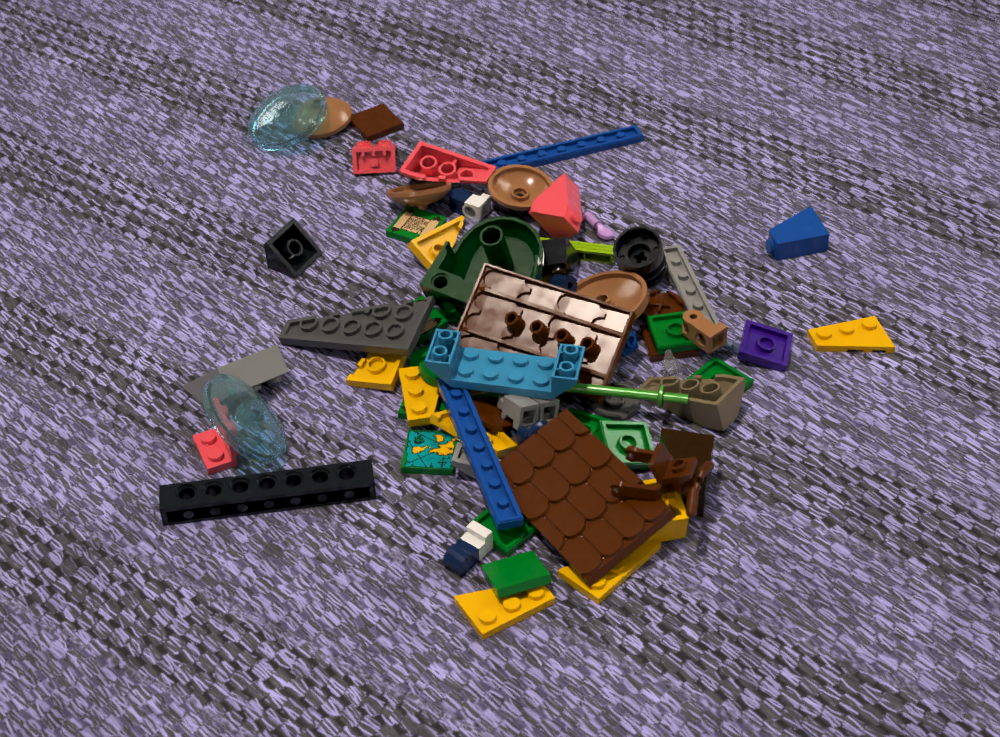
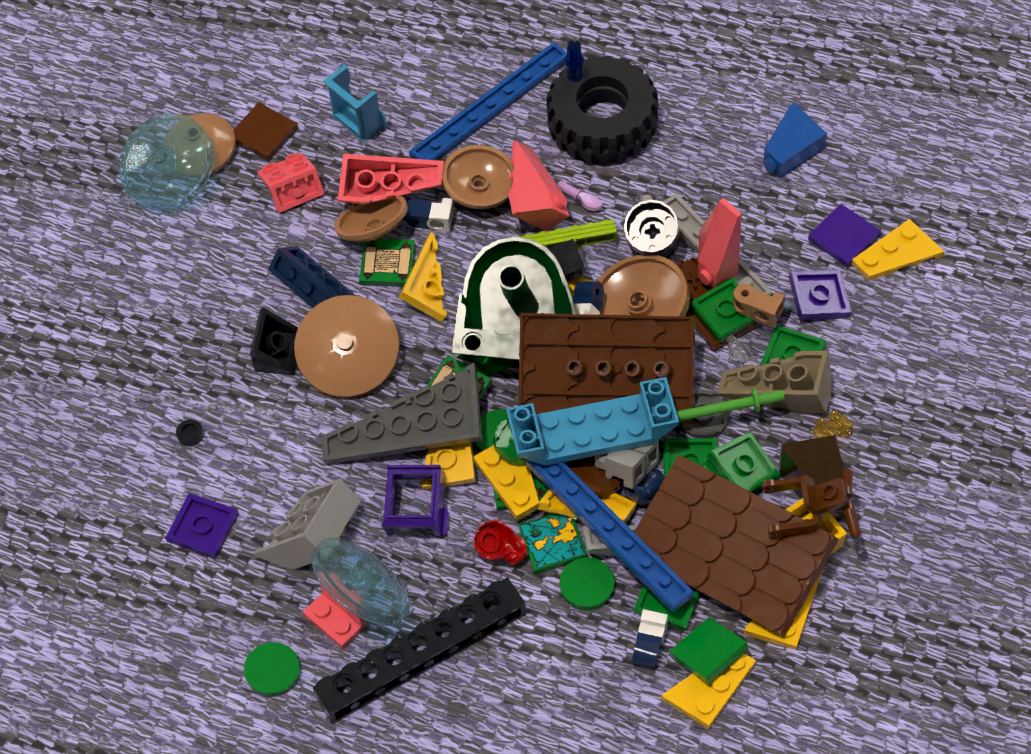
camera: 20 degrees left, 15 degrees up
none -> dark purple tile [165,493,239,559]
none -> black tile [176,419,204,446]
none -> green tile [244,642,301,697]
none -> dark blue fence [268,246,356,308]
none -> medium nougat dish [294,295,400,399]
none -> dark azure piece [323,63,387,142]
none -> dark purple piece [381,465,449,537]
none -> red hair [473,520,528,565]
none -> black tyre [546,56,658,165]
none -> green tile [559,557,615,611]
none -> clear blue axle [564,40,584,82]
none -> coral wedge [698,198,742,288]
none -> dark purple tile [808,204,881,268]
none -> clear yellow piece [812,410,853,440]

